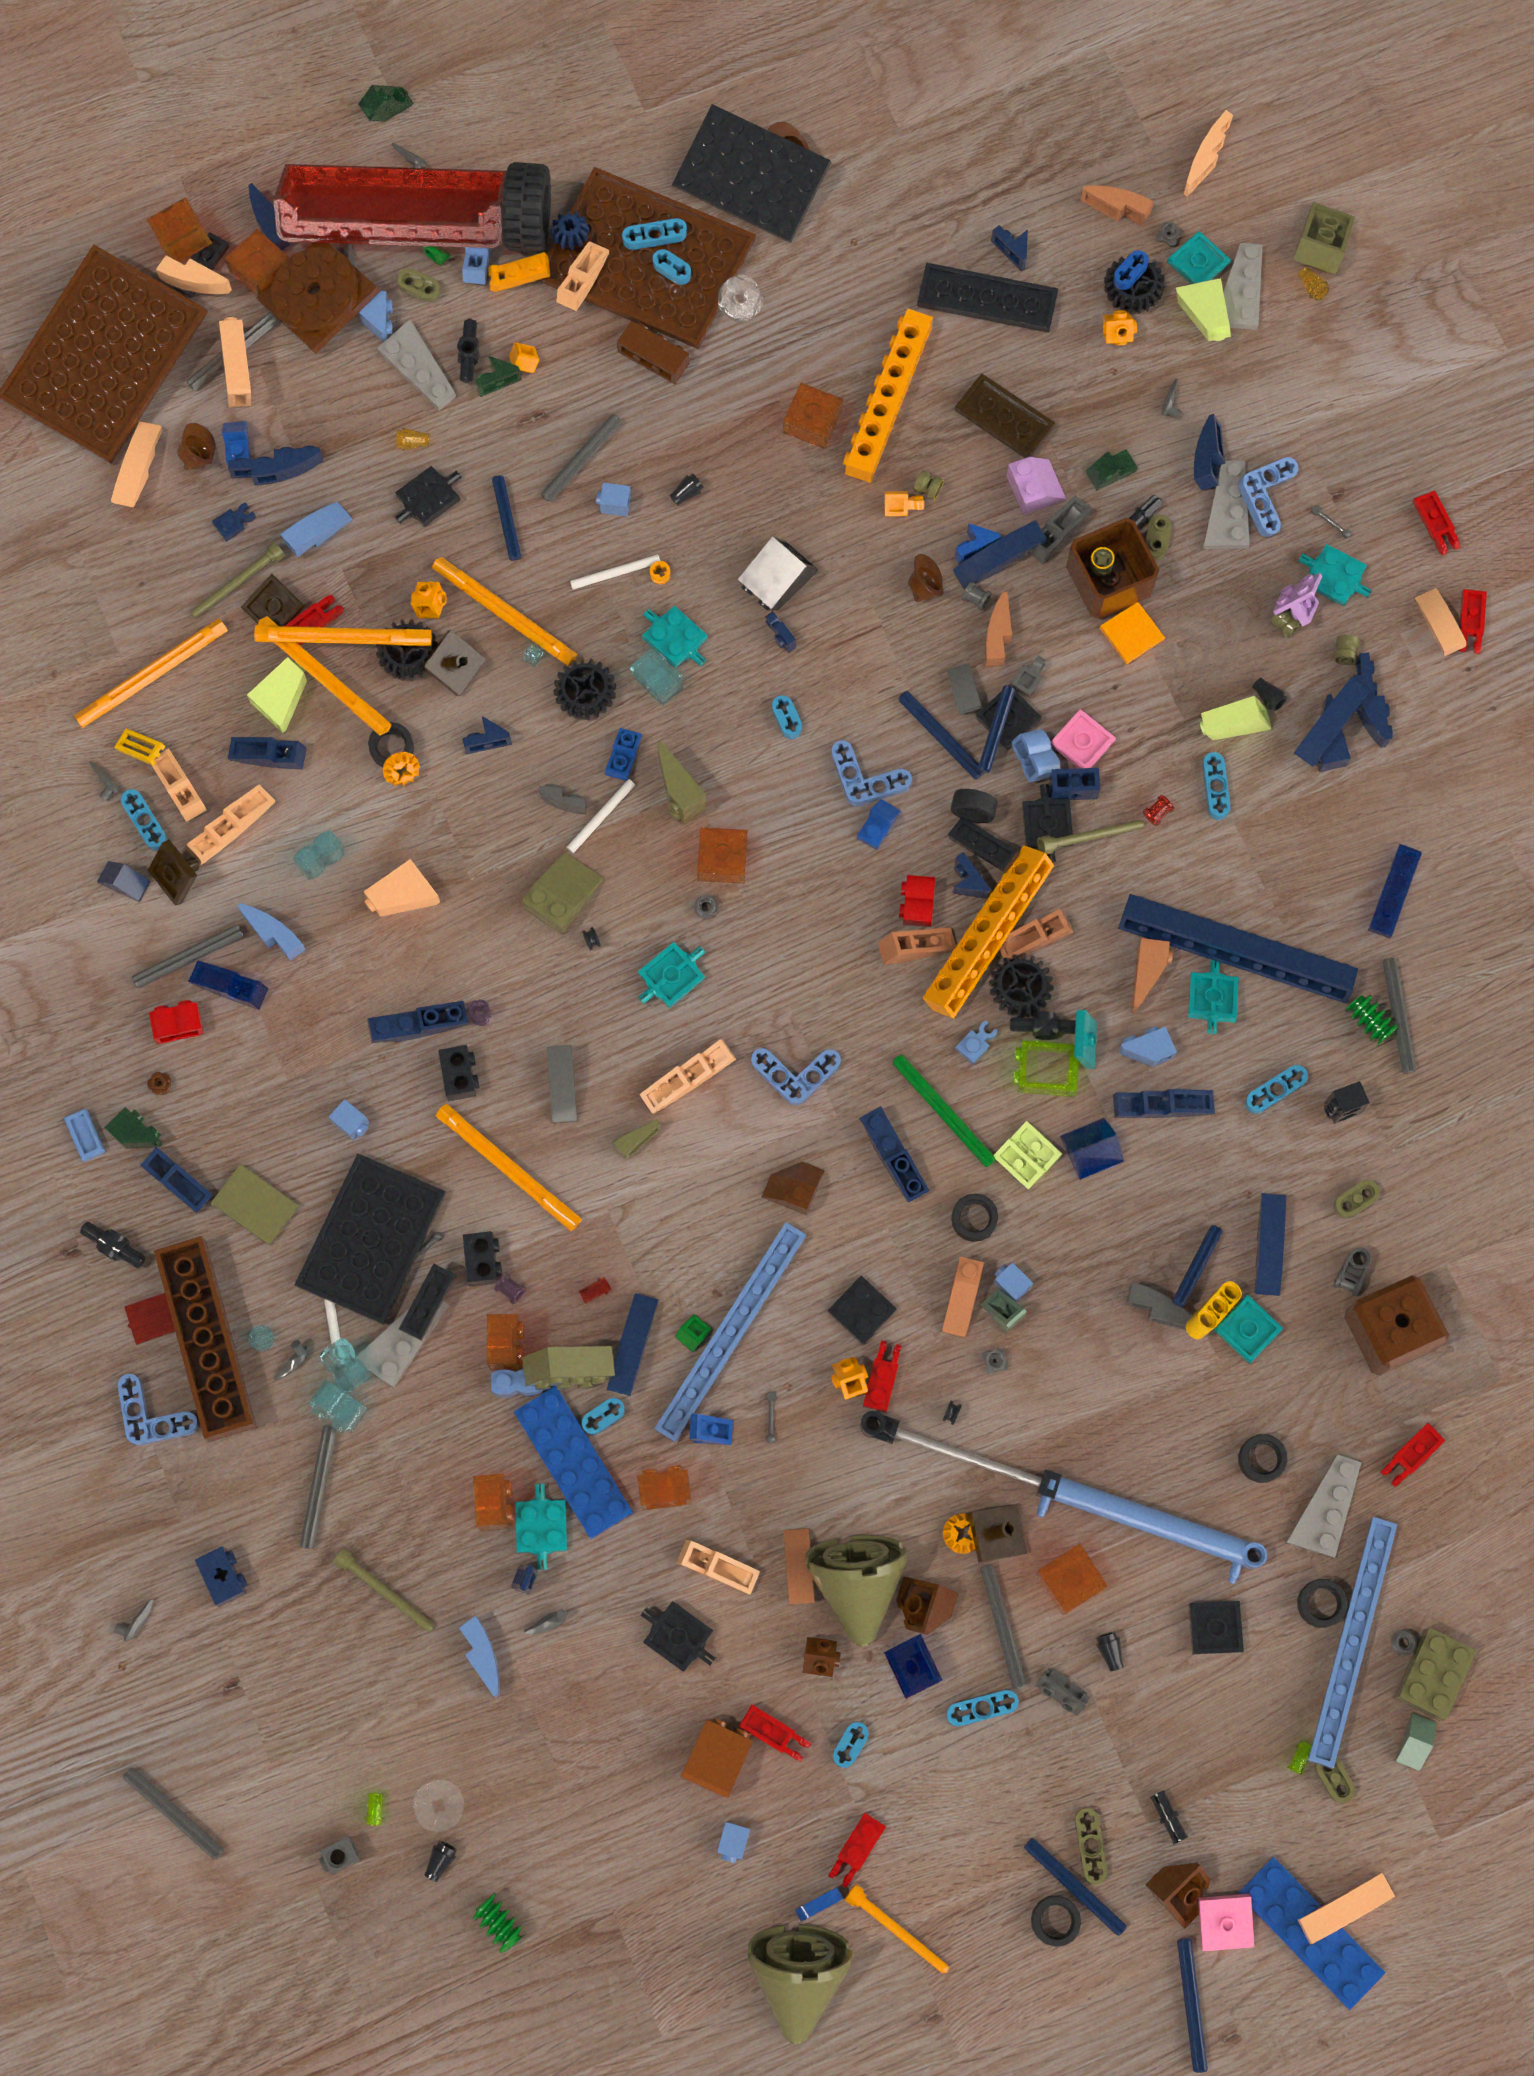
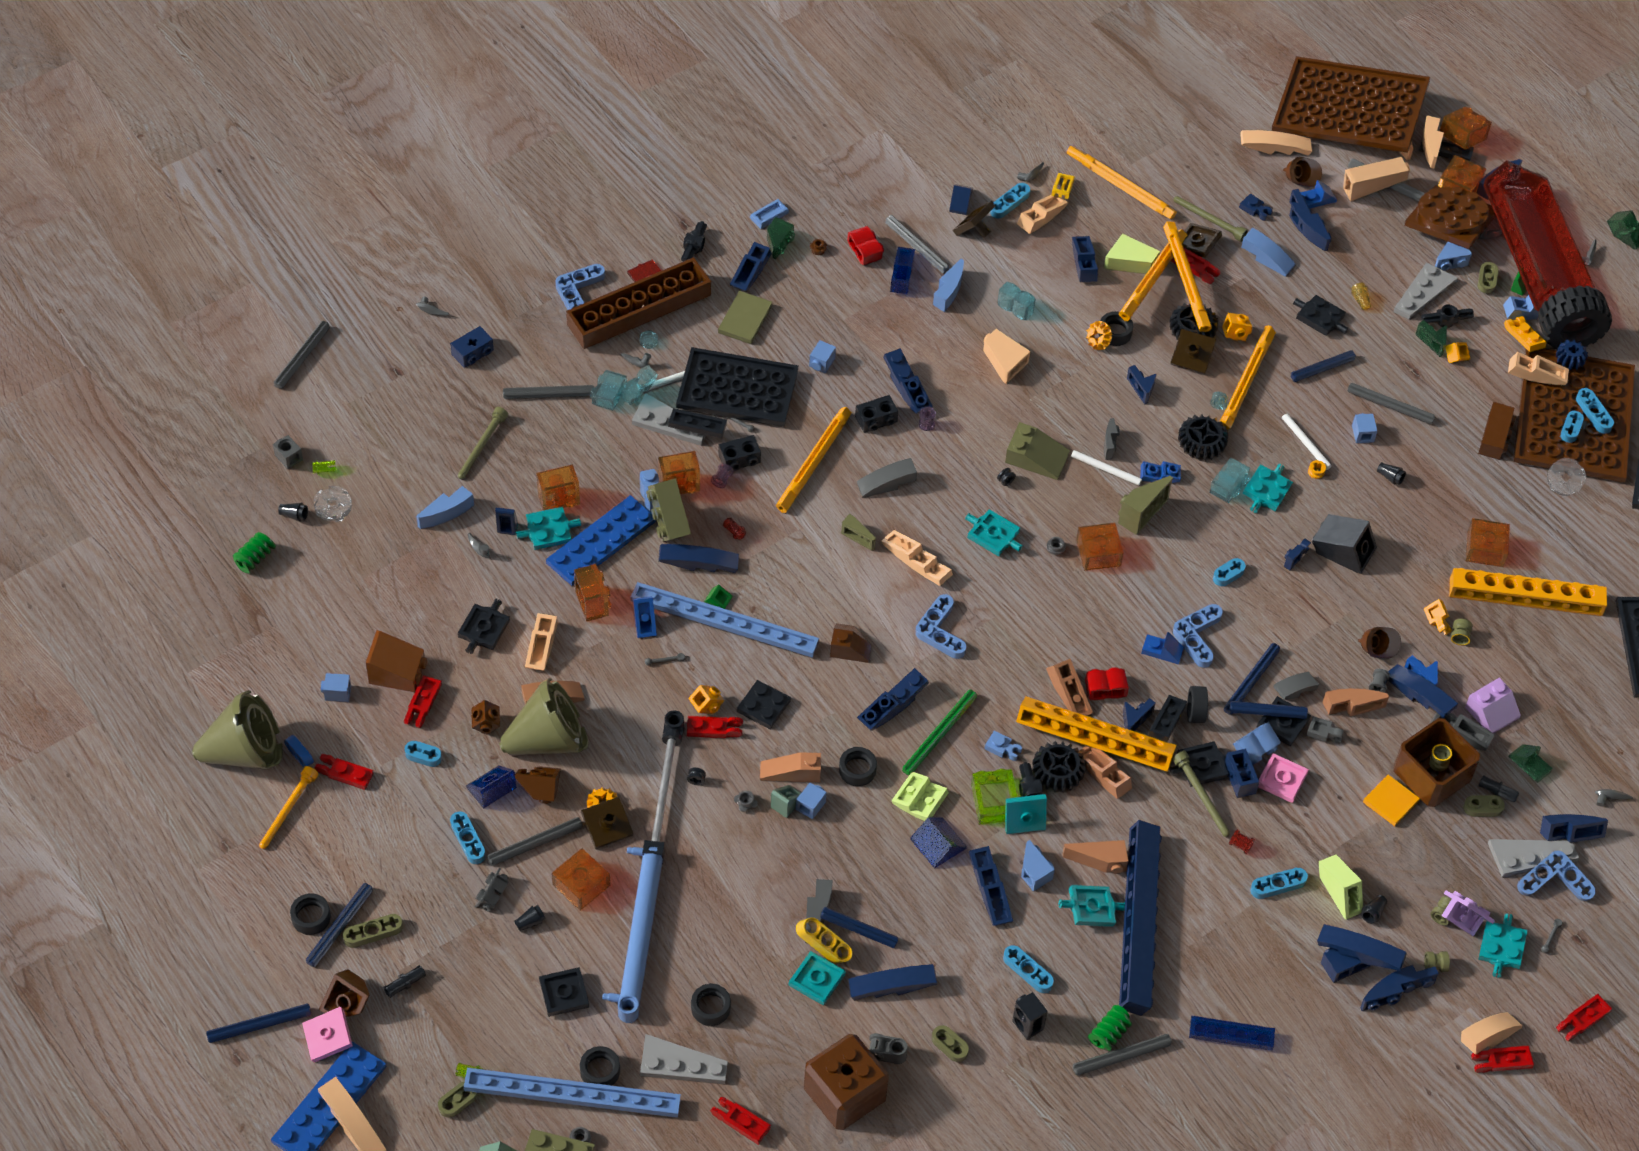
camera: 75 degrees right, 20 degrees down
light nougat slope [185,784,275,865] -> none
dark azure beam [582,1398,625,1435] -> none
dark brown plate [954,373,1055,458] -> none

